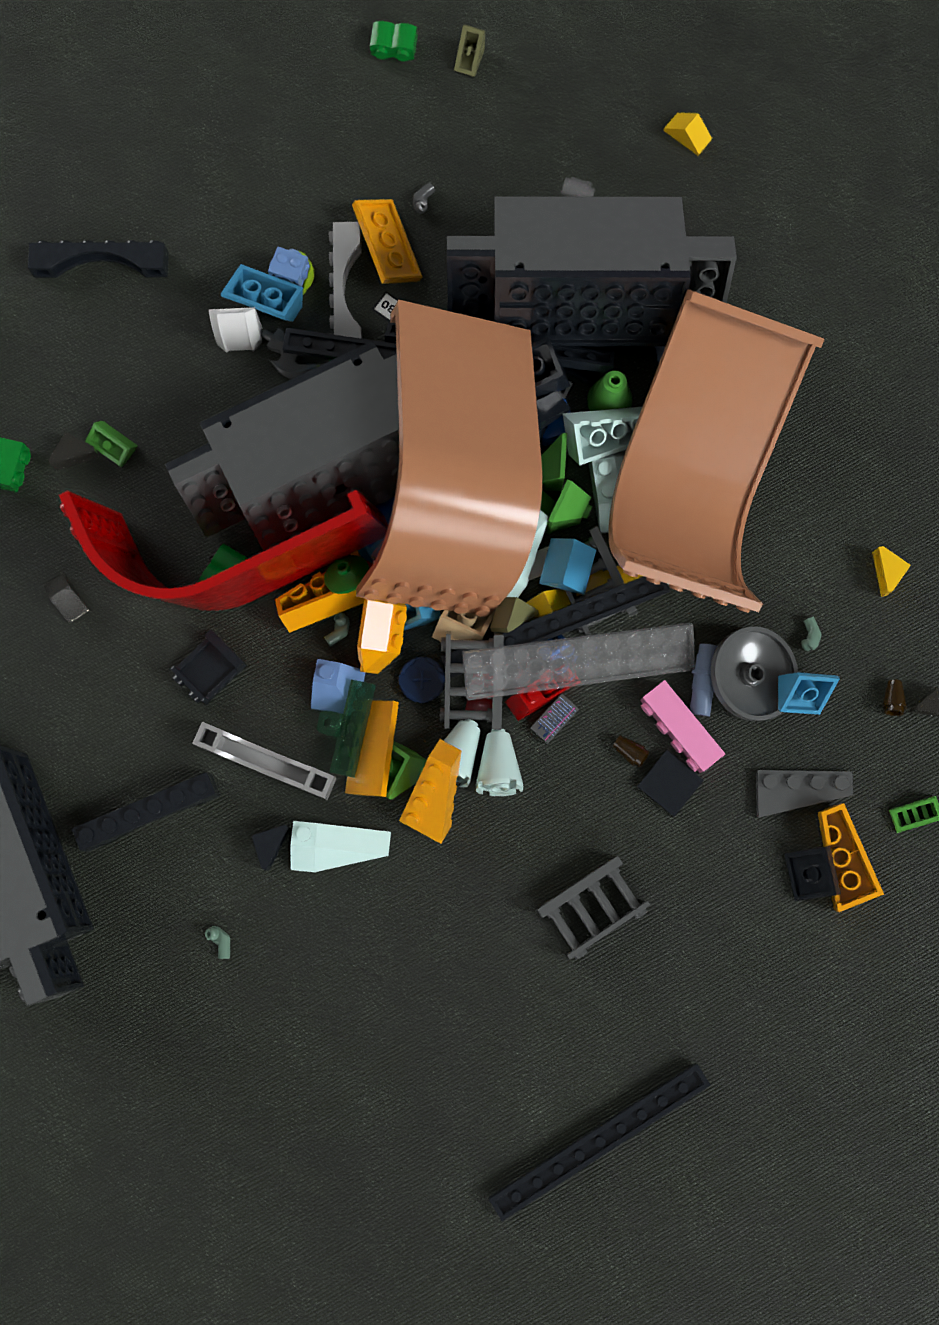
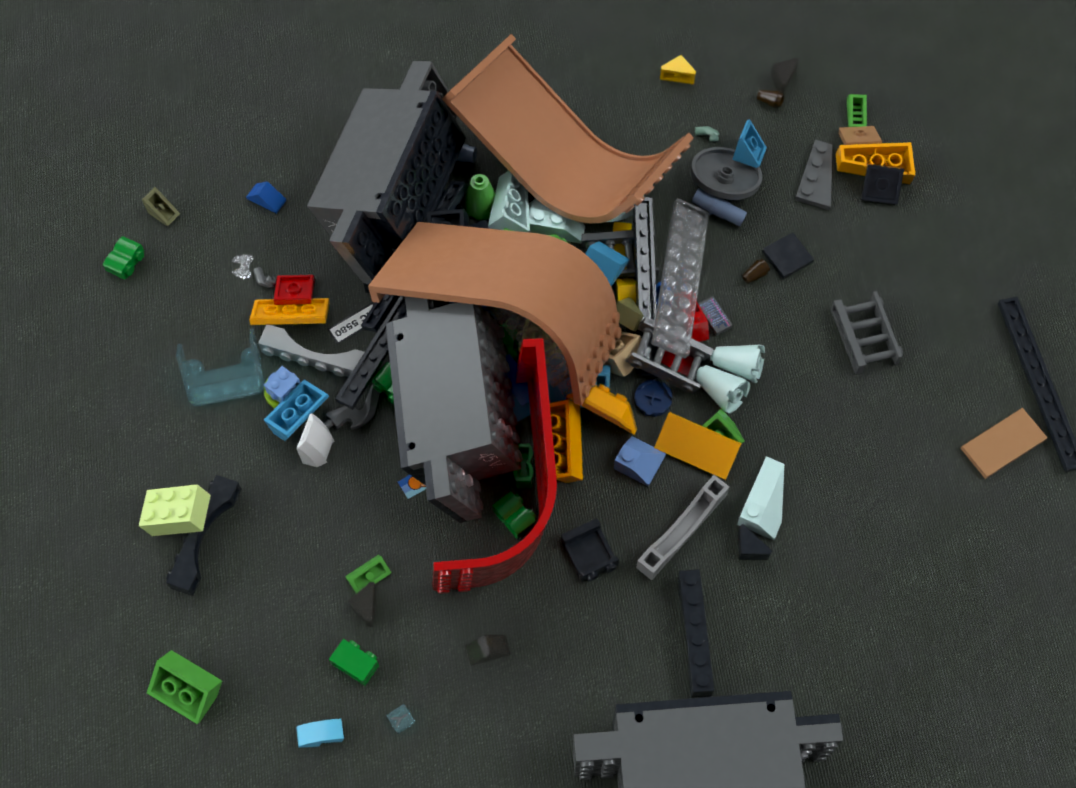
camera: 70 degrees left, 15 degrees down
sand green arm [205,926,230,959] -> none
clear green plate [317,679,376,778] -> none
green dish [324,555,369,594] -> none
sand green arm [324,613,350,647] -> none
light orange wedge [399,739,462,844] -> none
clear brick [561,177,595,197] -> none
bright pink brick [640,680,725,773] -> none
yellow slope [664,113,712,156] -> none
none -> yellowish green brick [139,485,211,536]
none -> clear light blue windscreen [176,329,265,406]
none -> clear piece [232,254,254,279]
none -> blue slope [246,181,286,214]
none -> red plate [273,275,315,305]
none -> medium nougat plate [839,126,882,145]
none -> medium nougat tile [961,408,1048,479]

